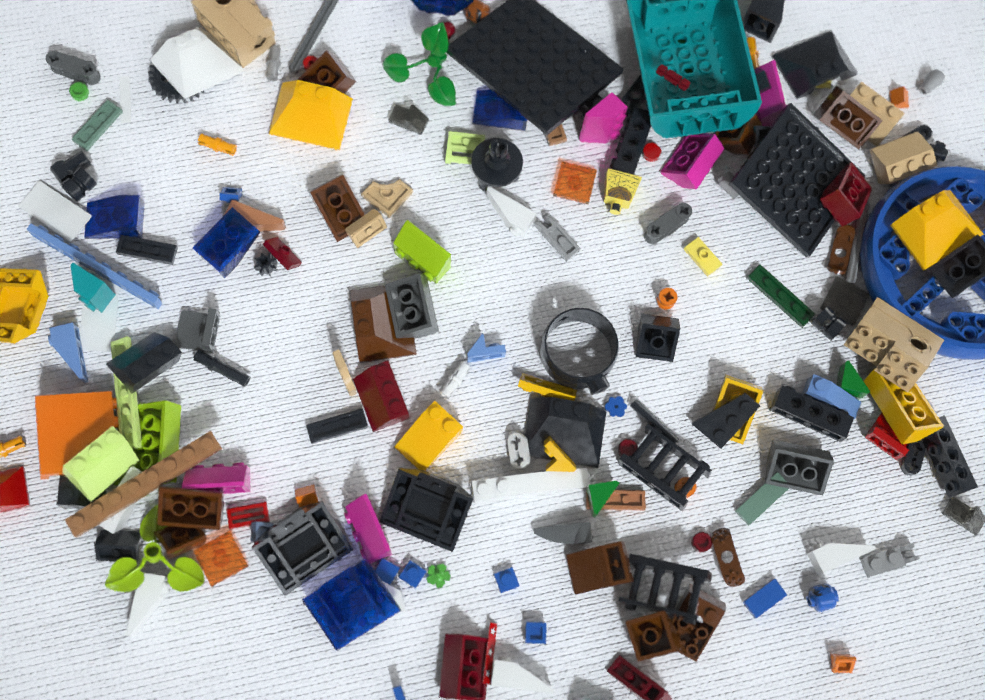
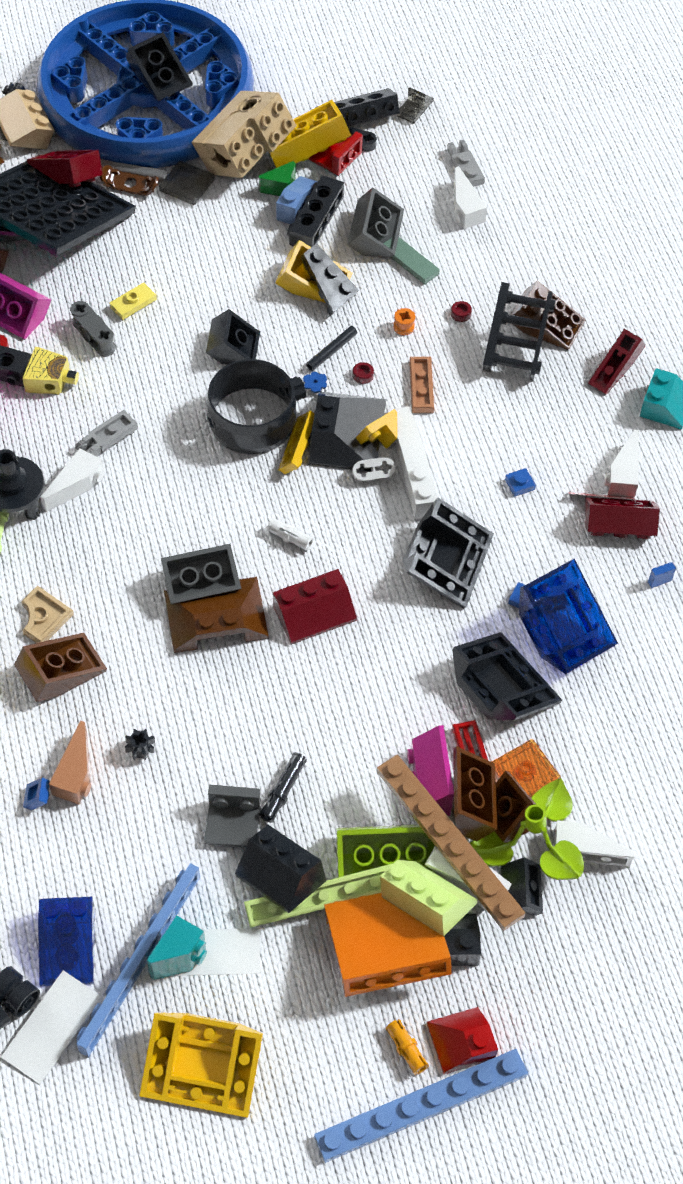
camera: 85 degrees left, 15 degrees down
medium blue slope [48,322,88,383] -> none
black plate [116,235,178,265] -> none
clear blue slope [193,207,260,279] -> none
sand blue plate [251,522,273,543] -> none
dark red plate [263,237,302,270] -> none
orange slope [295,484,319,508] -> none
black tile [306,408,368,444] -> none
tan tile [332,349,357,396] -> none
dark pink slope [344,493,392,564] -> none
tan slope [345,209,387,248] -> none
lime slope [393,220,451,284] -> none
yellow slope [394,401,463,471] -> none
blue plate [399,561,427,589] -> none
bright green plant [426,563,451,588] -> none
medium blue slope [467,333,506,363] -> none
blue plate [525,622,547,644] -> none
dark grey piece [533,522,592,544] -> none
clear orange plate [553,161,597,205] -> none
reddish brown slope [566,541,634,595] -> none
green slope [586,481,619,518] -> none
black fence [619,424,712,512] -> none
reddish brown slope [625,610,682,662] -> none
orange wheel [656,288,678,310] -> none
reddish brown piece [711,528,745,587] -> none
light grey cone [717,171,739,199] -> none
blue tile [743,579,787,619] -> none
dark green tile [746,264,815,328] -> none
blue head [806,583,839,612] -> none
black wheel [811,306,848,341] -> none
orange slope [830,654,857,673] -> none
yellow slope [890,190,984,271] -> none

